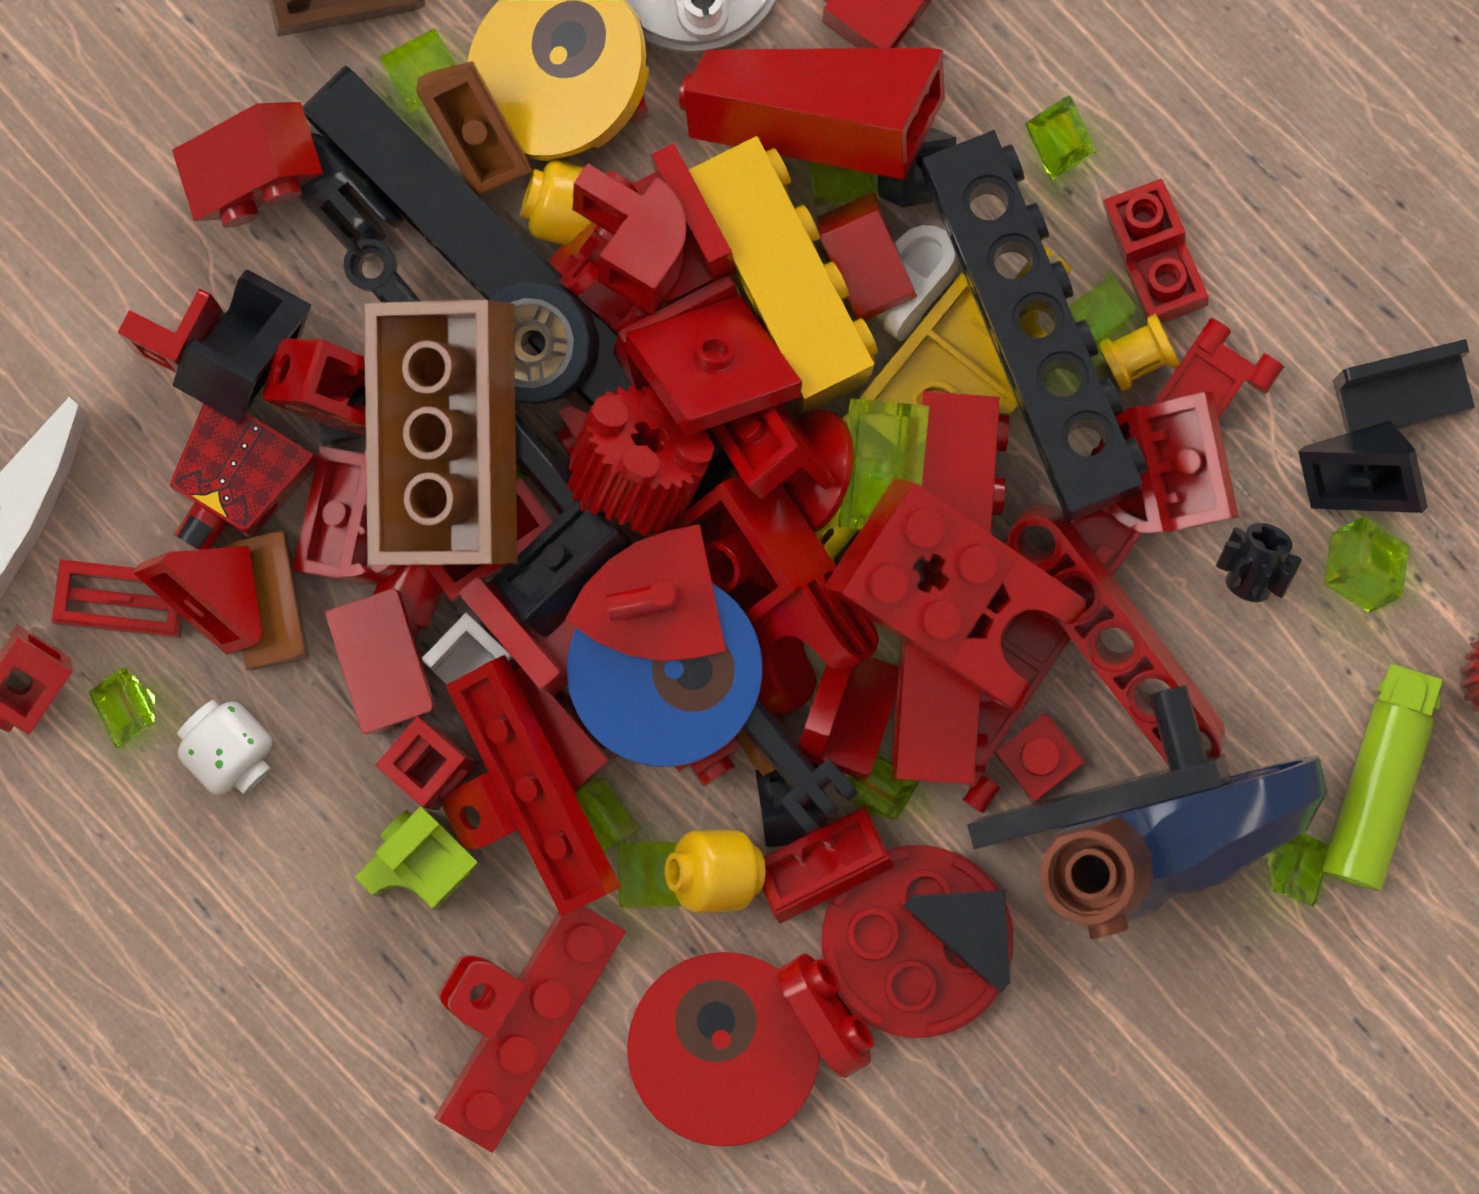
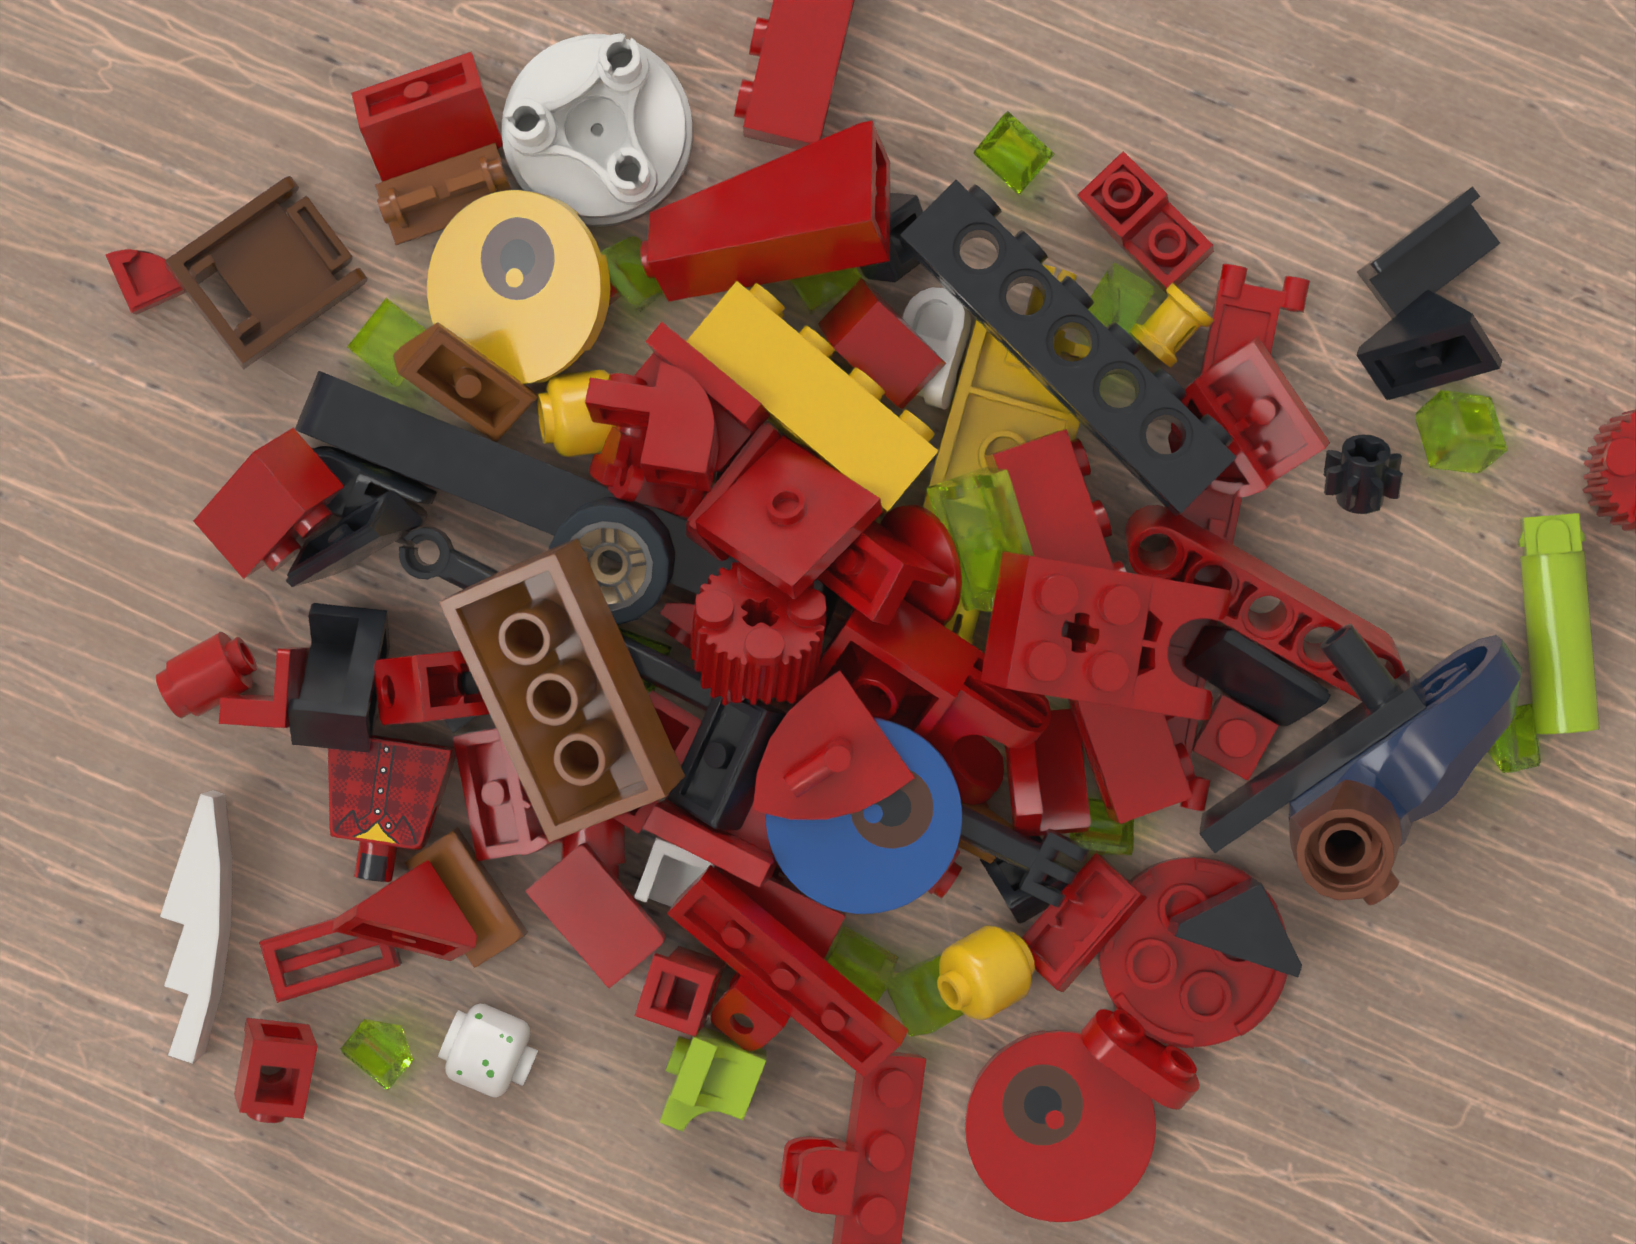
camera: 15 degrees left, 5 degrees up
none -> red brick [156,632,257,719]
none -> black slope [286,490,423,587]
none -> clear neon green slope [601,236,663,312]
none -> black slope [1185,625,1331,726]

